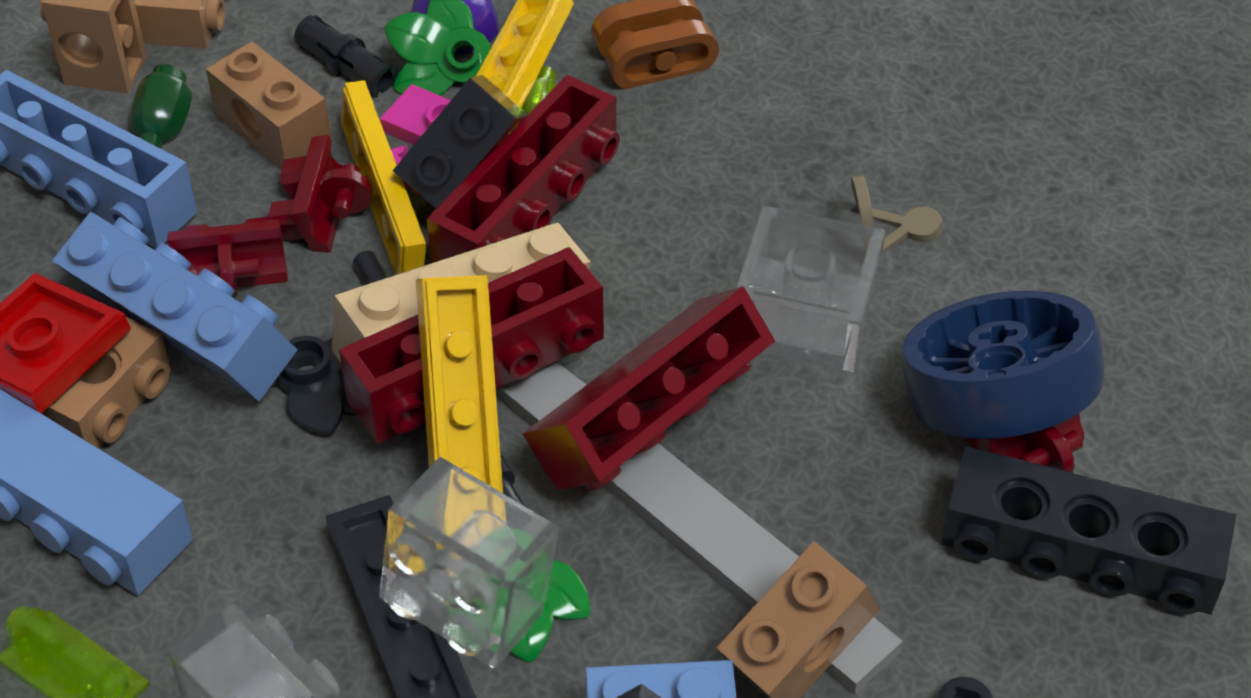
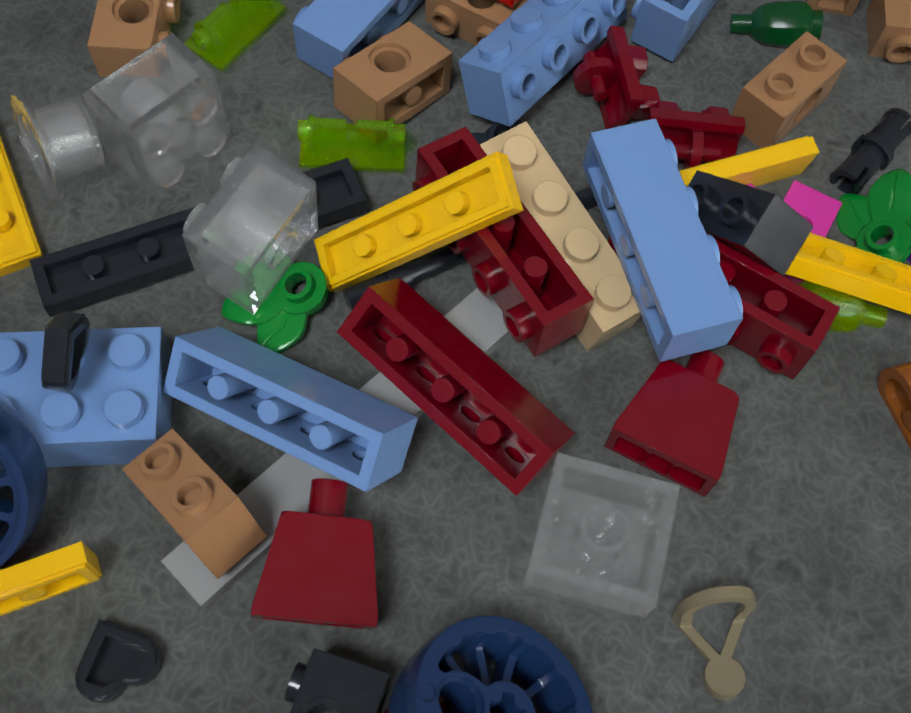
camera: 85 degrees right, 15 degrees up
none -> medium blue brick [163,326,418,492]
none -> dark red torso [251,478,378,630]
none -> clear neon green hinge [297,114,406,172]
none -> medium nougat brick [333,21,453,140]
none -> medium blue brick [582,118,743,362]
none -> dark red torso [604,350,739,497]

